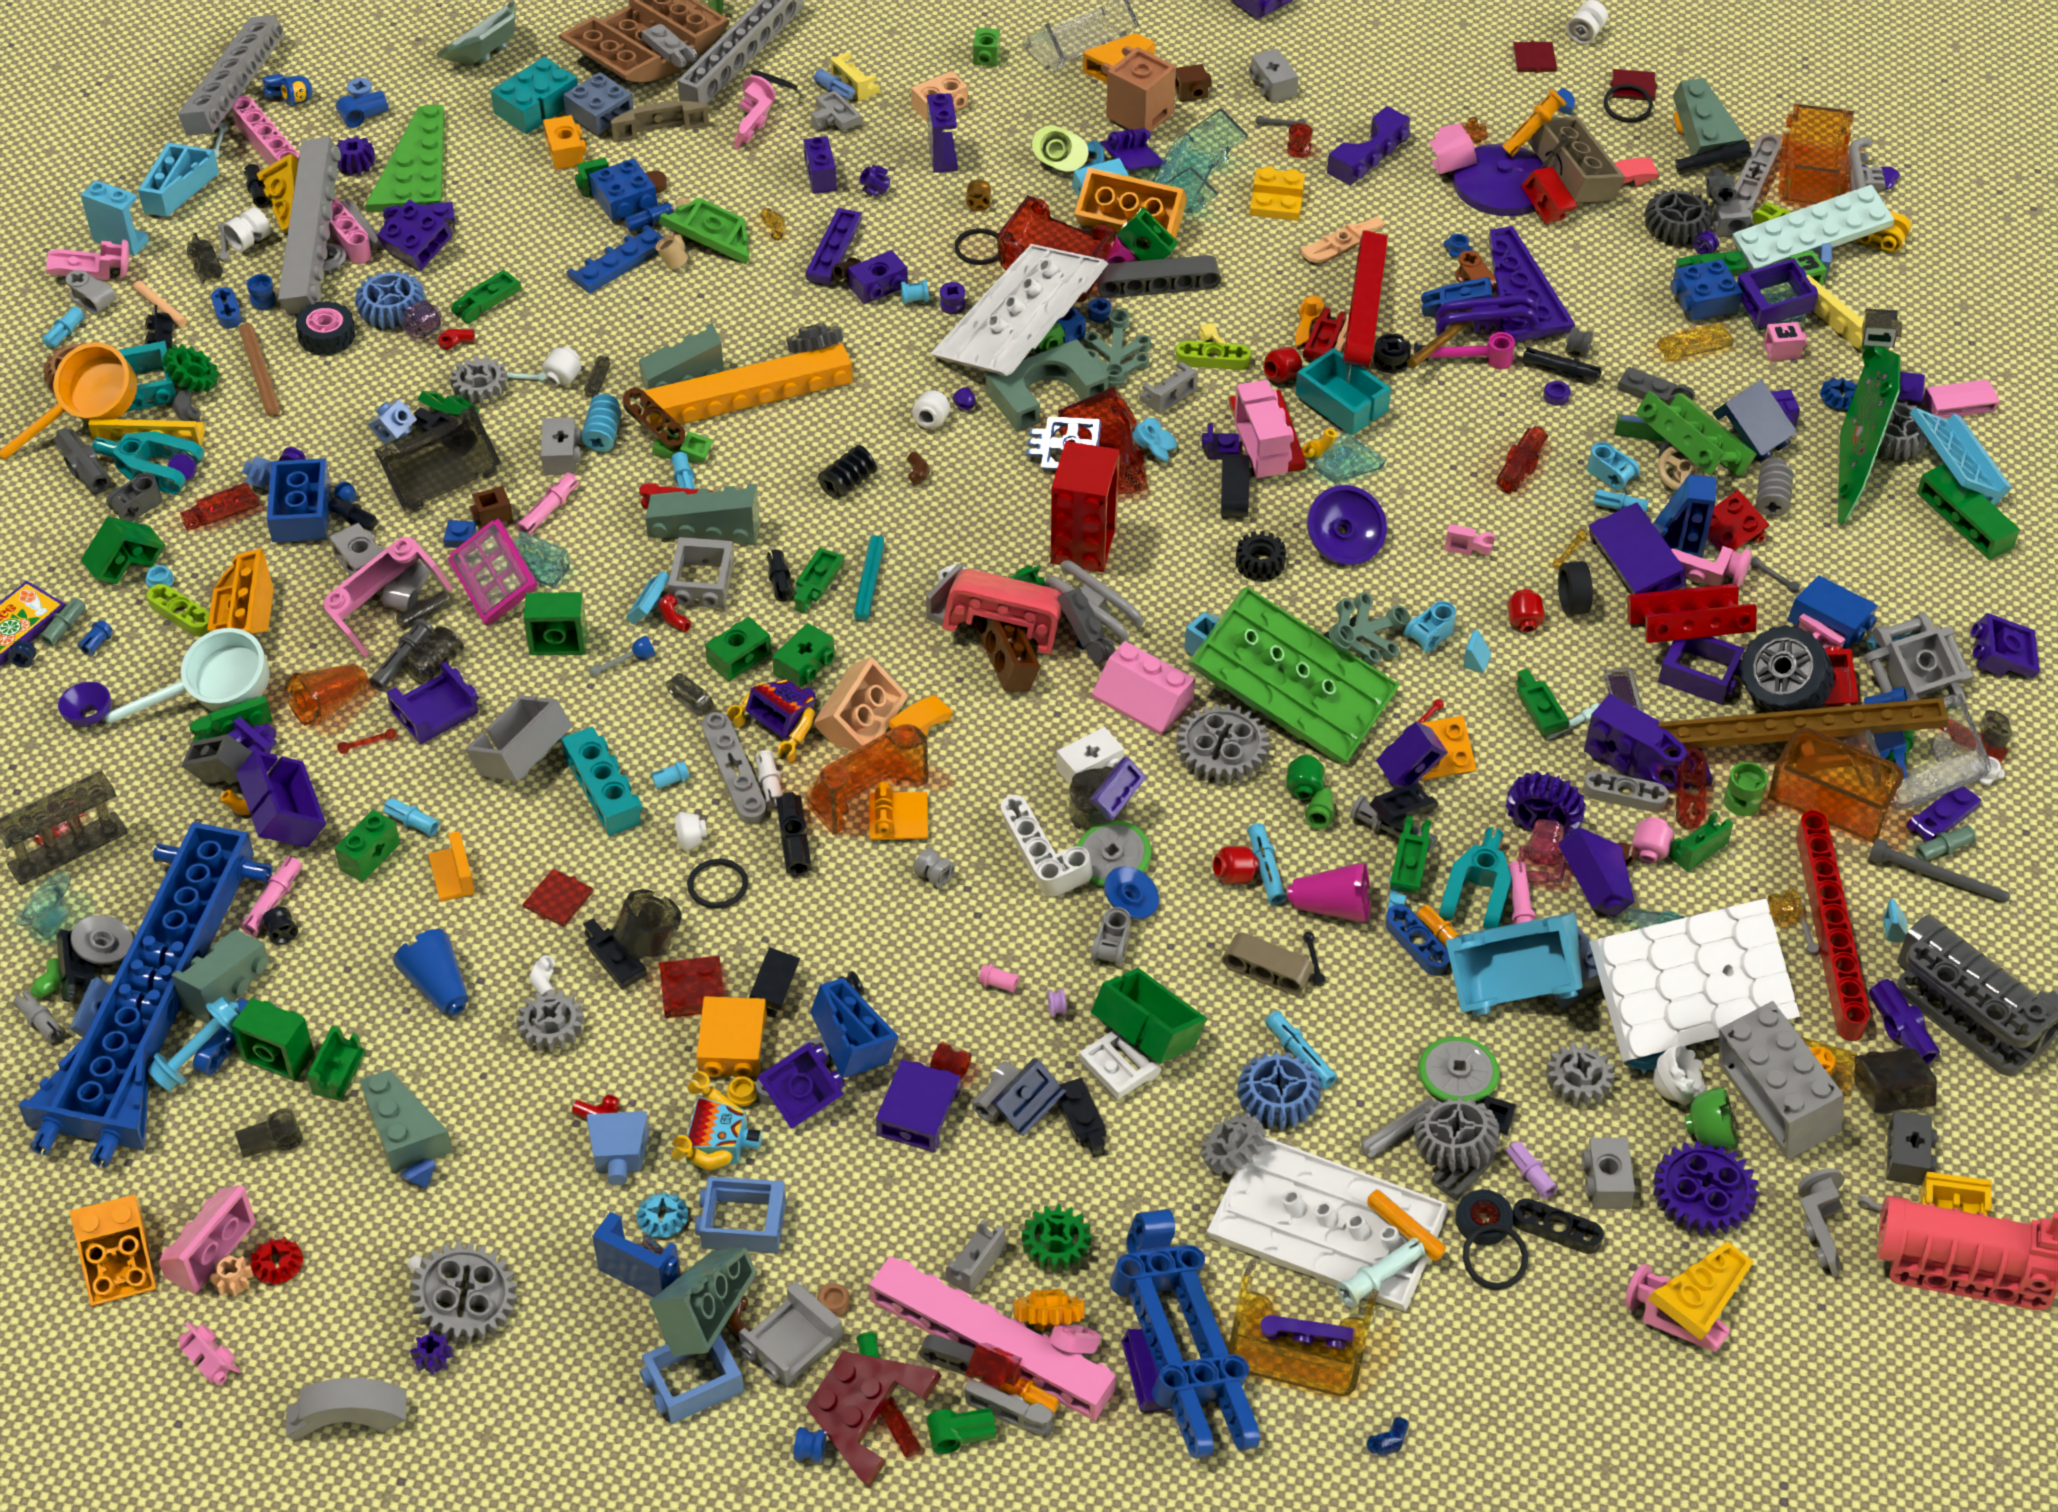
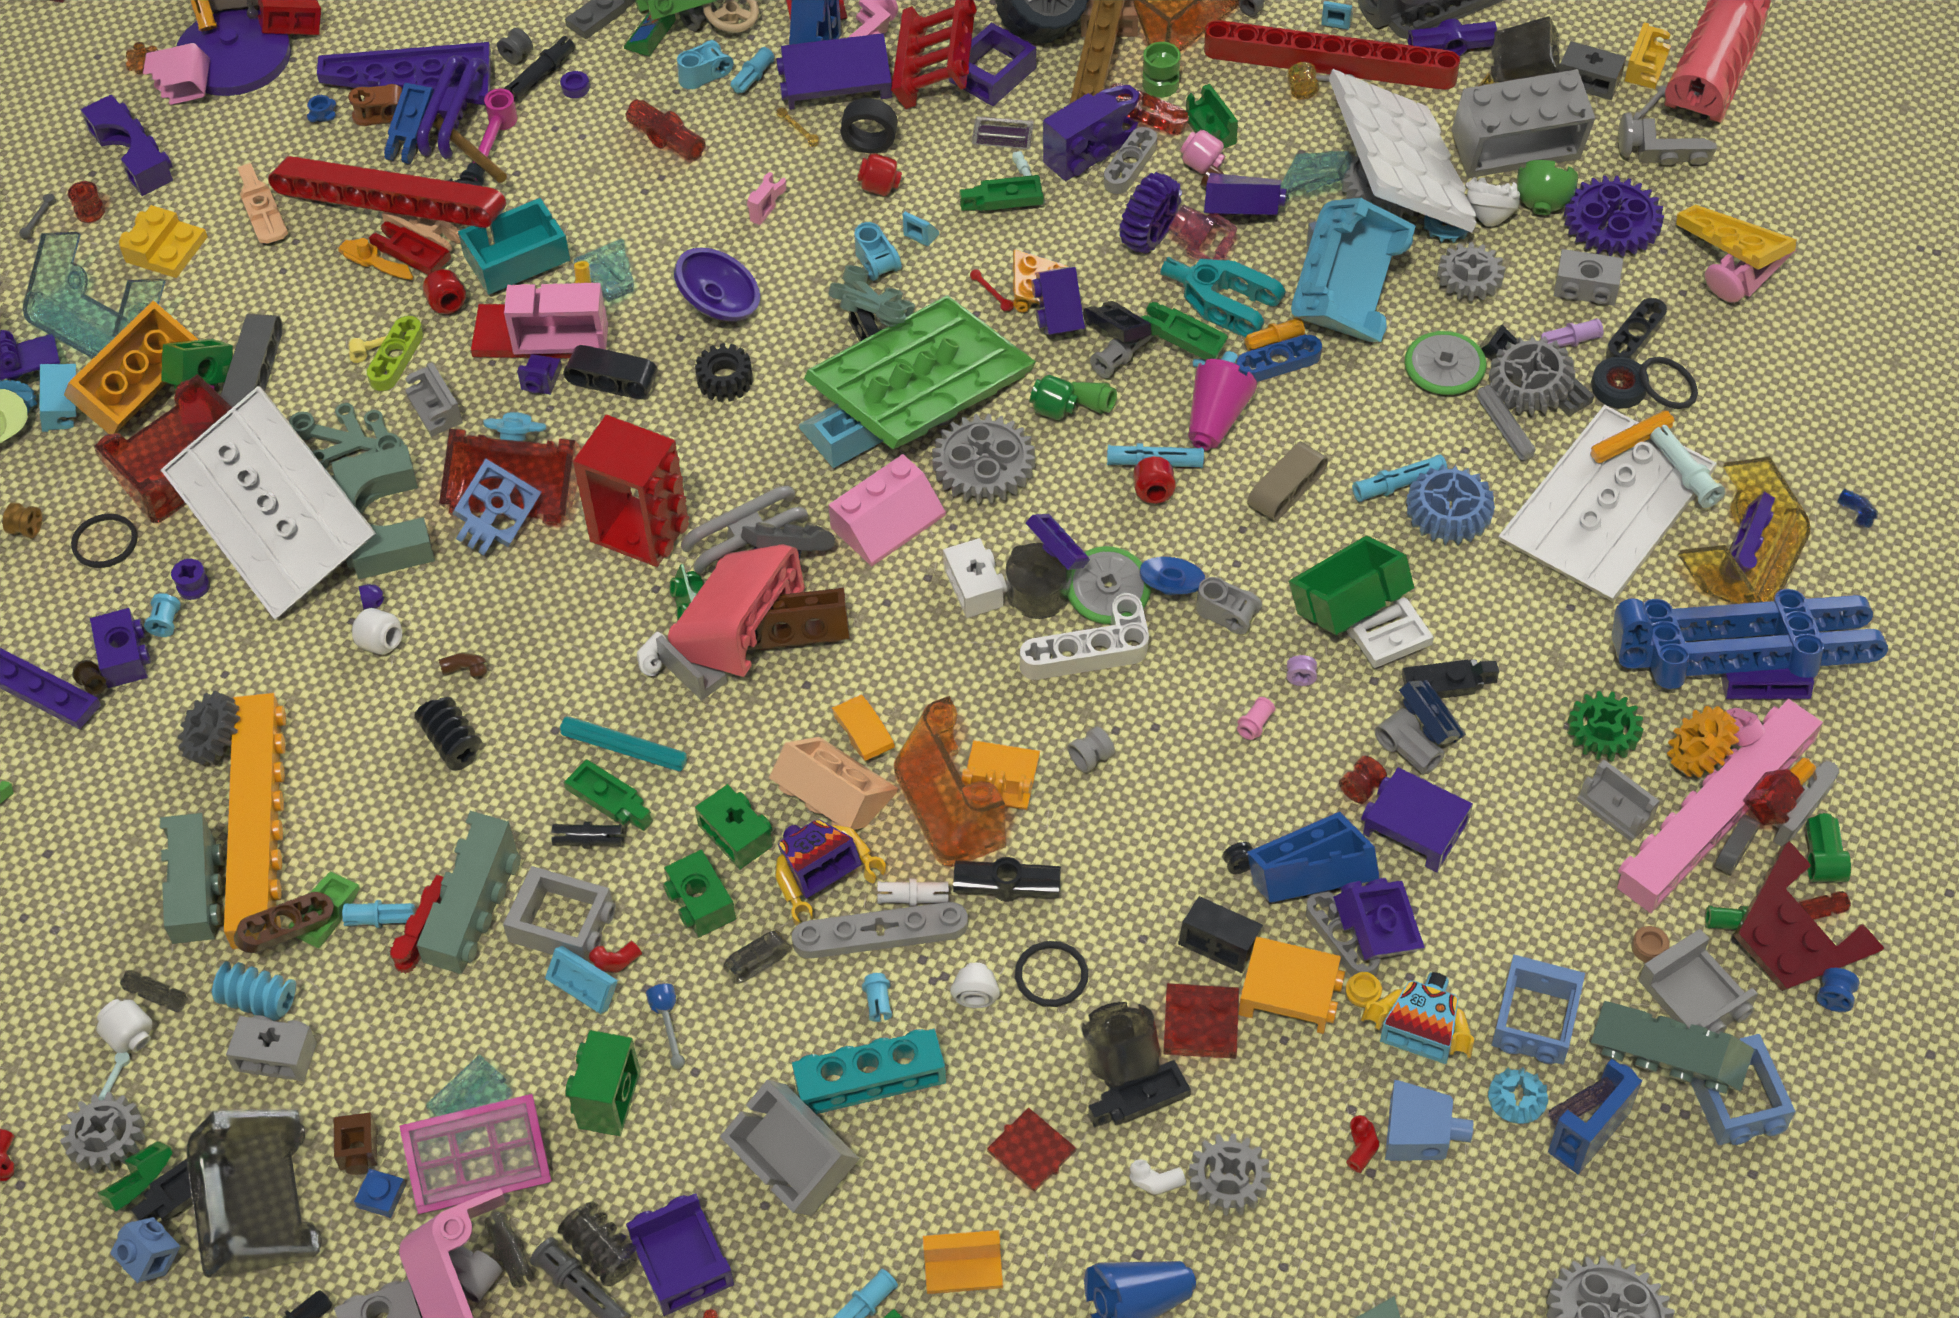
camera: 75 degrees left, 5 degrees up
bright pink pin [516,473,579,537] -> none
light grey gear [1200,1113,1267,1175] -> none
black hinge [1303,932,1325,986] -> none
bright pink pin [1508,861,1536,924] -> none

